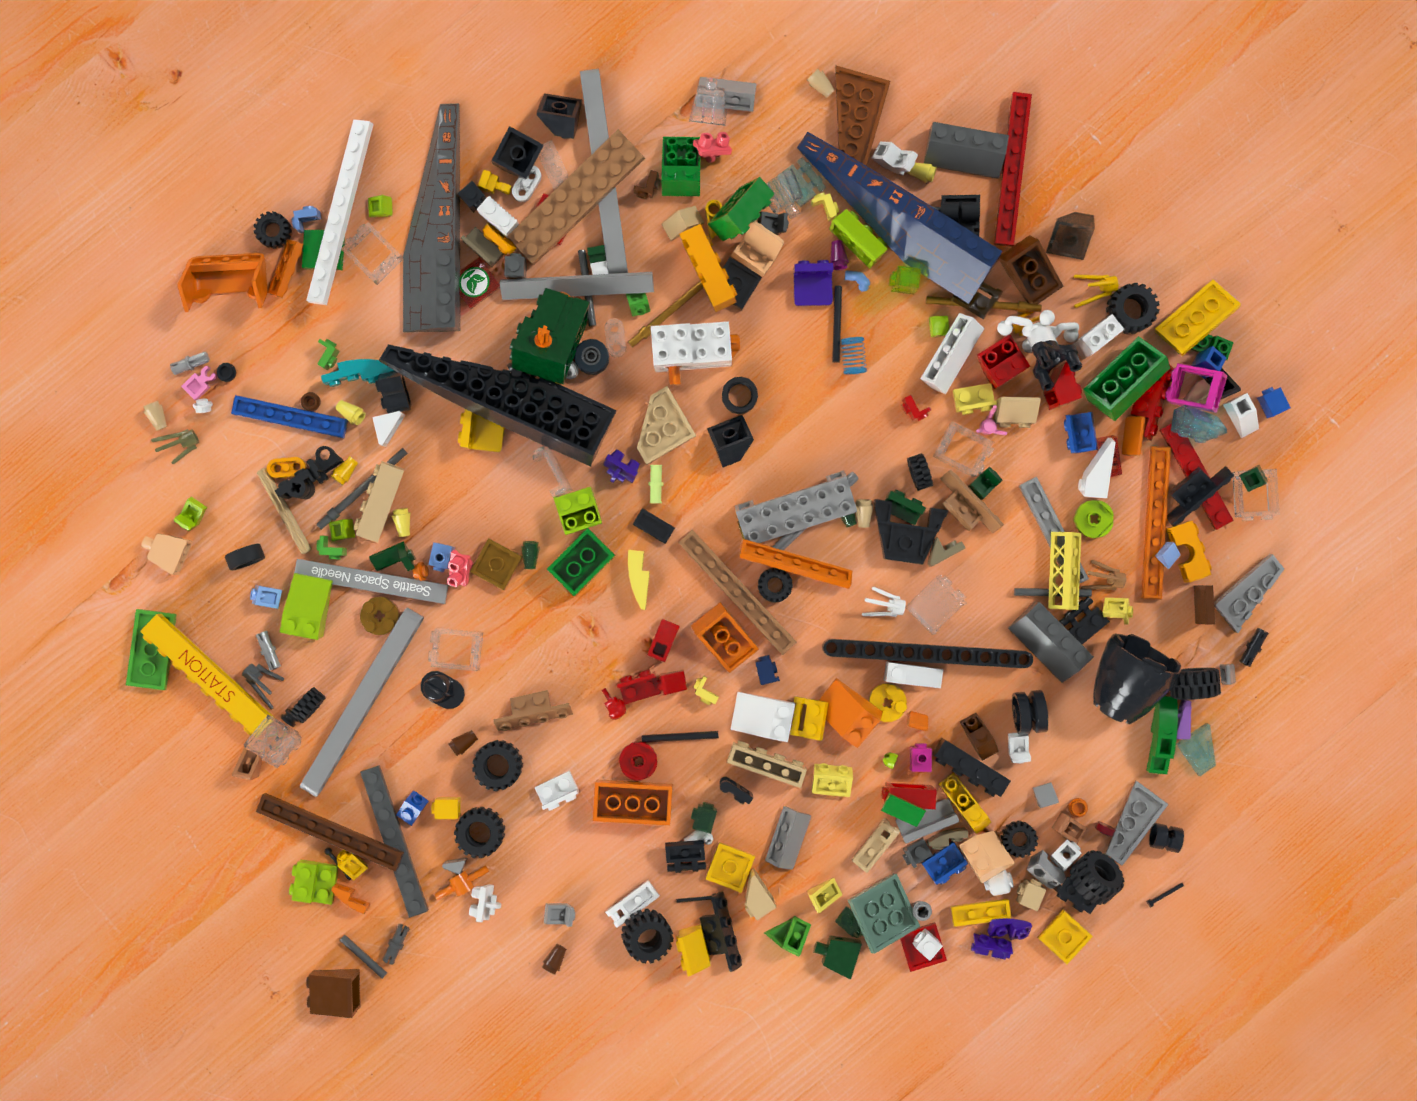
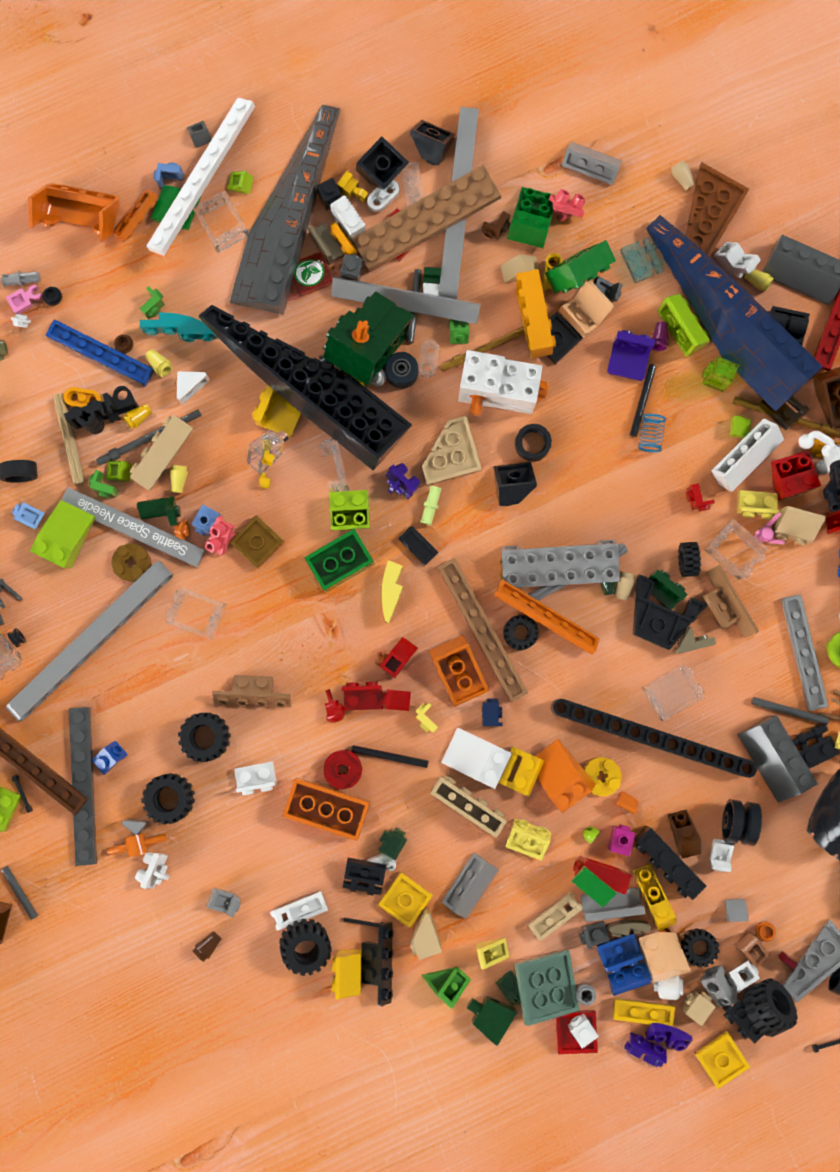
camera: 10 degrees right, 5 degrees down
black tyre [254,211,292,249] -> none
light grey pin [255,631,281,671] -> none
black tyre [290,687,326,723] -> none
orange slope [331,883,370,914] -> none
yellow bracket [337,849,368,881] -> none
black brick [375,371,411,414] -> none
dark grey pin [382,924,410,965] -> none
black piece [421,671,465,709] -> none
yellow brick [431,797,461,819] -> none
reddish brown cone [448,730,478,756] -> none
clear green cone [521,541,540,569] -> none
clear torso [689,77,727,126] -> none
black plate [720,776,753,805] -> none
clear torso [766,169,803,219] -> none
light yellow bracket [811,193,839,222] -> none
medium blue arm [845,270,870,292] -> none
white plant [862,587,906,617] -> none
white slope [884,661,943,688] -> none
dark green bracket [968,467,1003,500] -> none
light yellow fence [1048,532,1081,610] -> none
none -> dark grey slope [187,121,212,148]
none -> clear torso [247,430,288,489]
none -> blue bracket [607,962,652,996]

